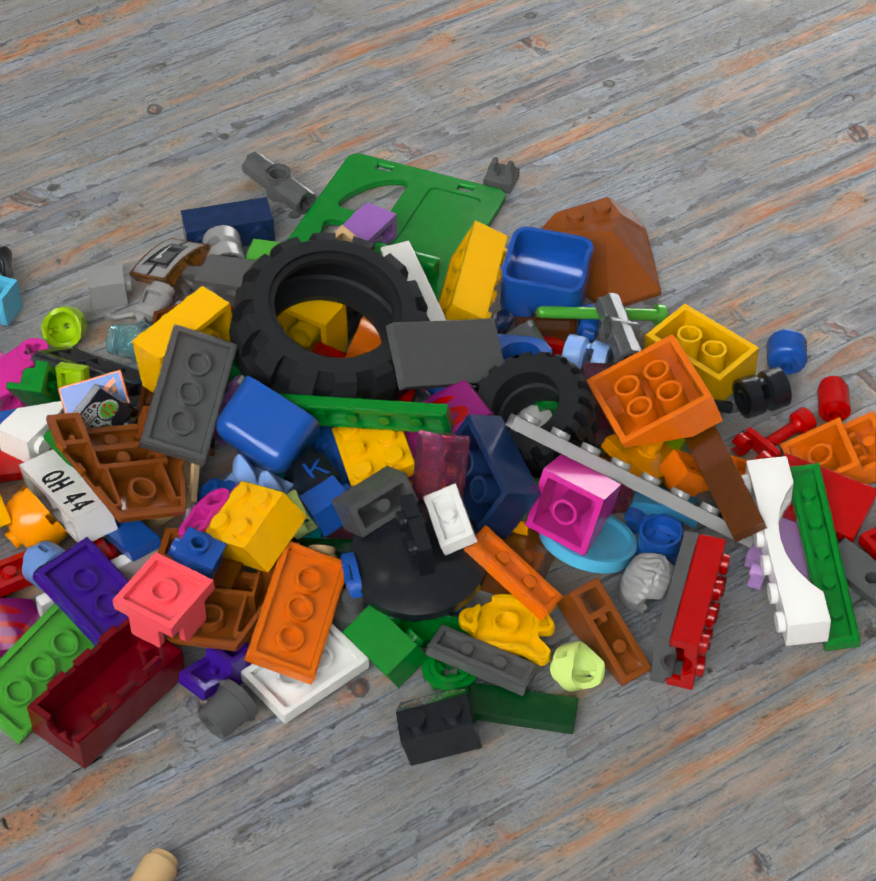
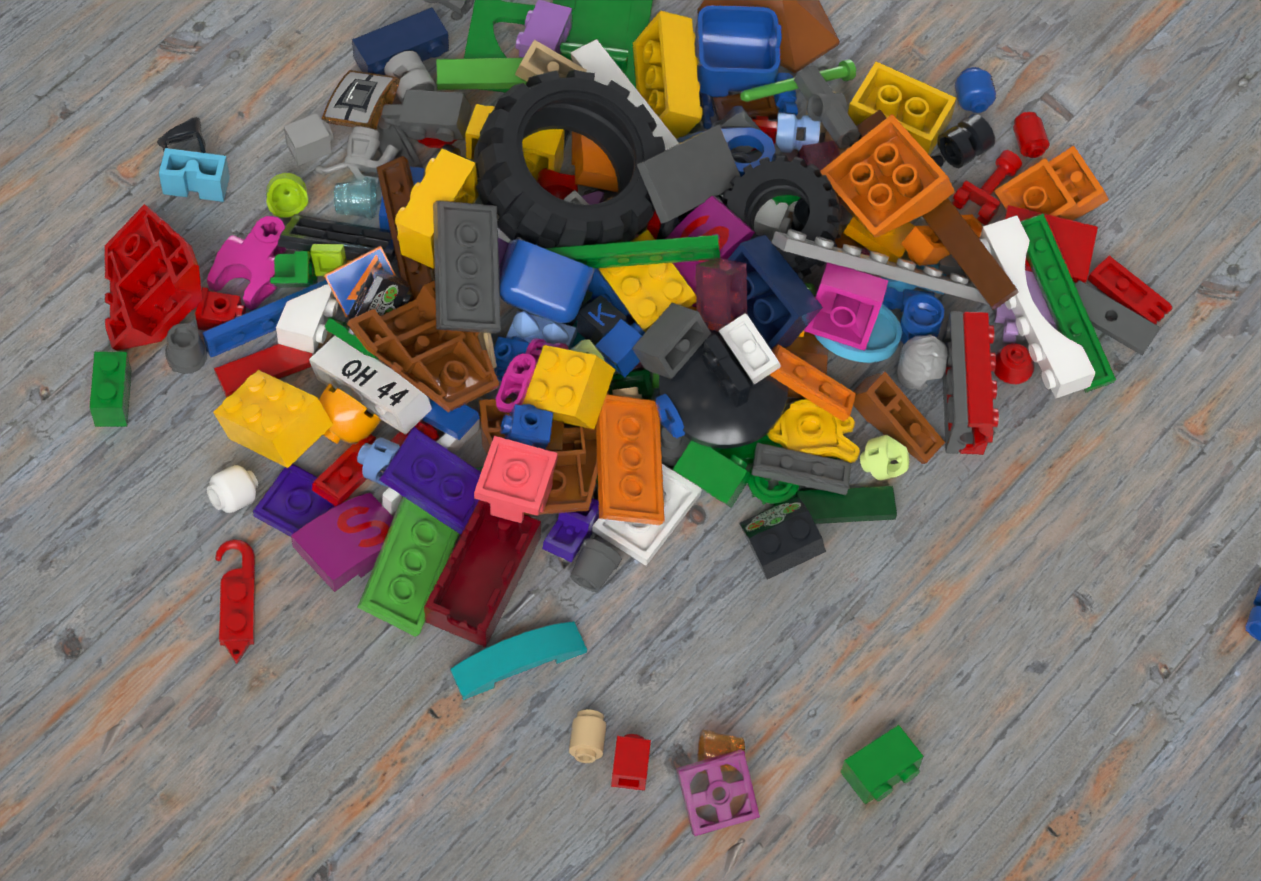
camera: 20 degrees left, 15 degrees up
none -> teal slope [450,622,587,700]
none -> red cone [994,343,1034,384]

